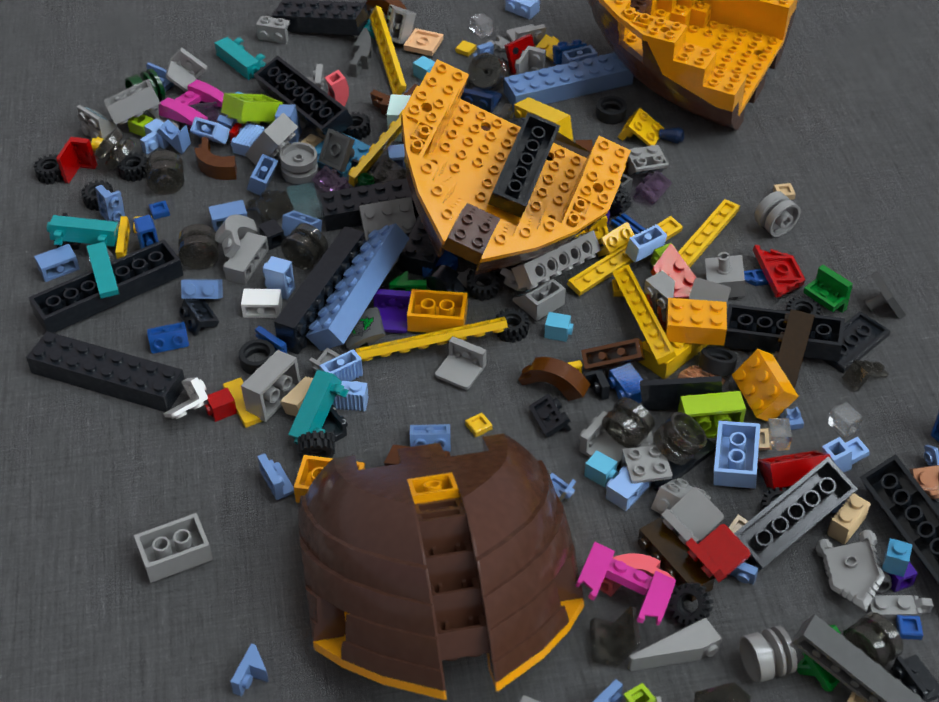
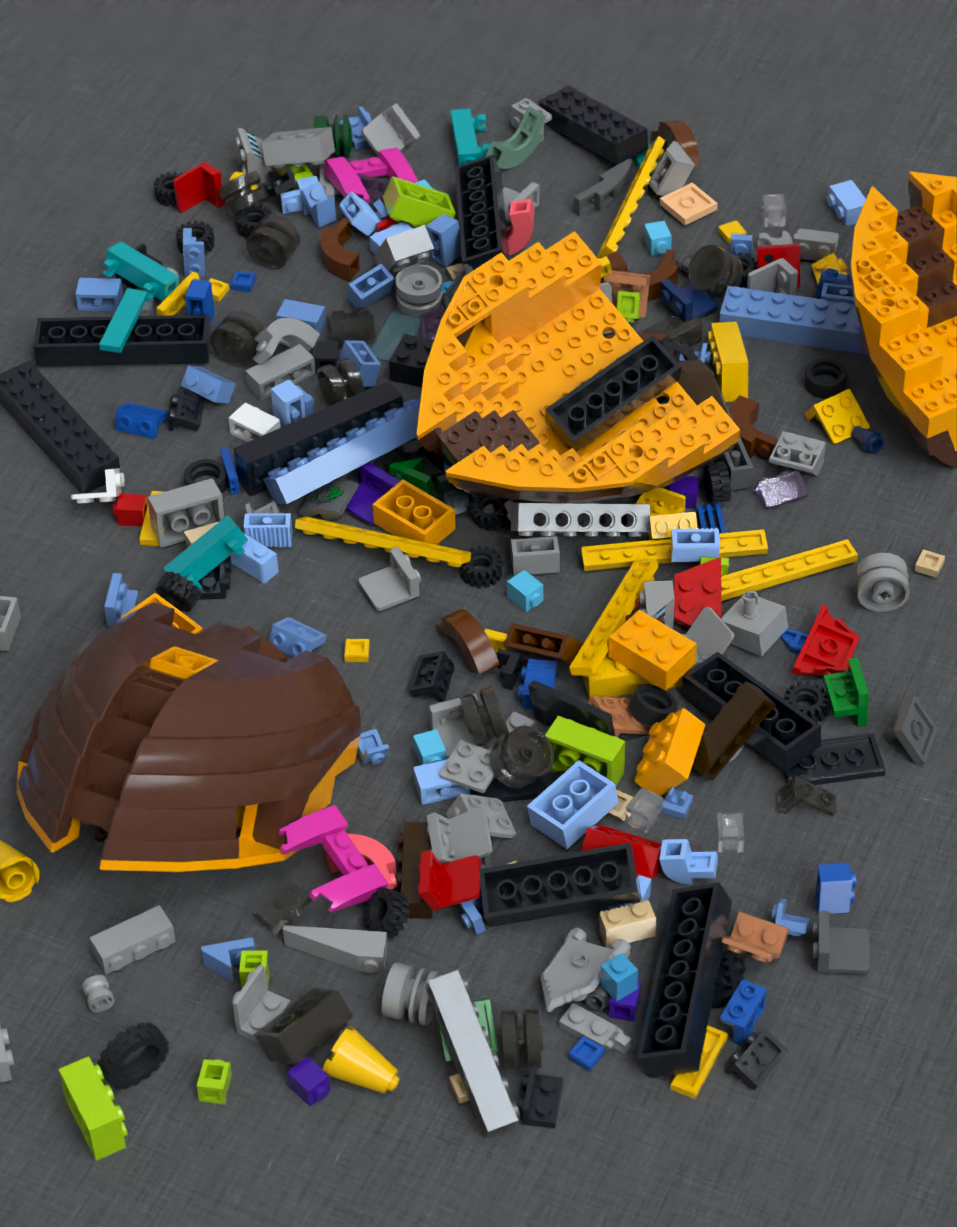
camera: 35 degrees right, 0 degrees up
none -> black bracket [256,166,297,200]
none -> sand green arch [486,107,546,169]

